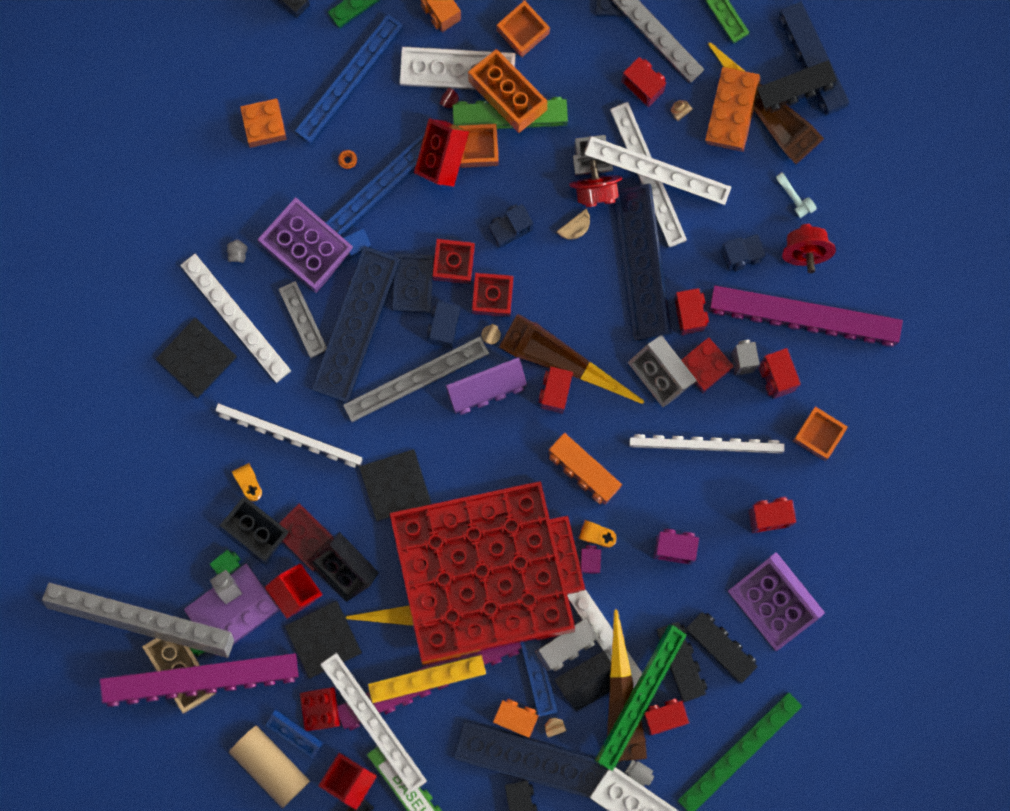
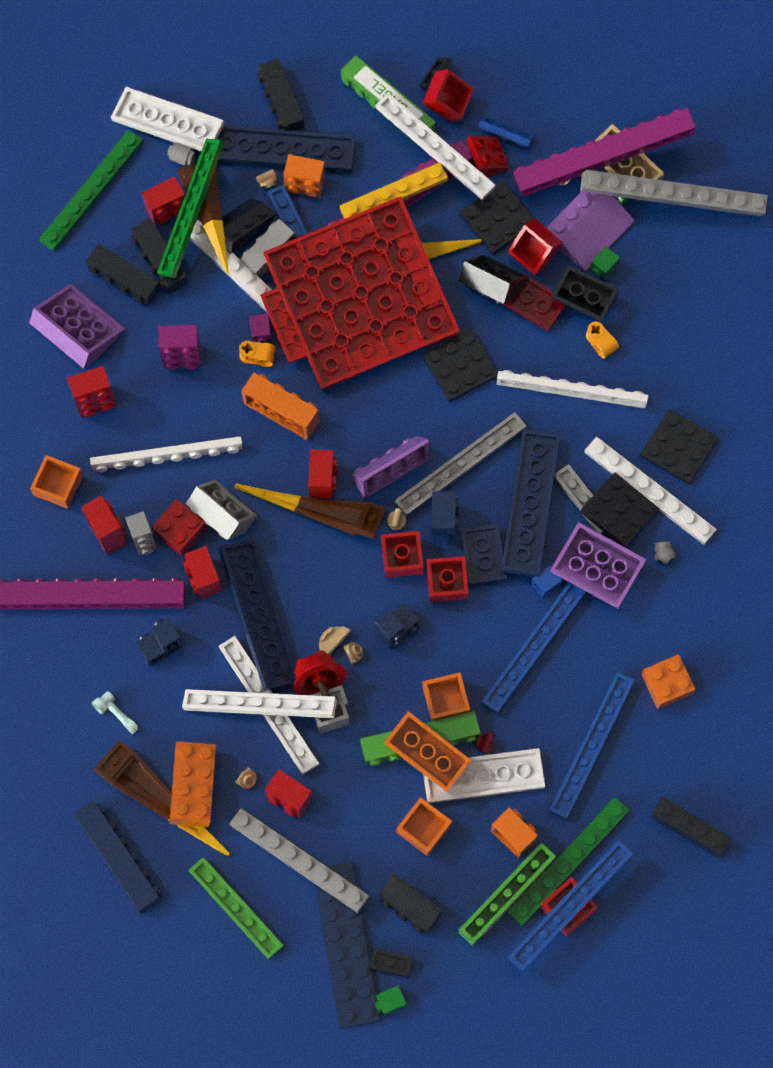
camera: 175 degrees right, 10 degrees down
light grey brick [210,570,242,604] -> none
tan brick [229,725,310,809] -> none
orange plate [338,150,357,169] -> none
red brick [414,118,469,186] -> none
black brick [757,60,837,113] -> none
red piece [782,224,836,273] -> none
none -> tan plate [343,642,363,665]
none -> black plate [580,472,659,547]

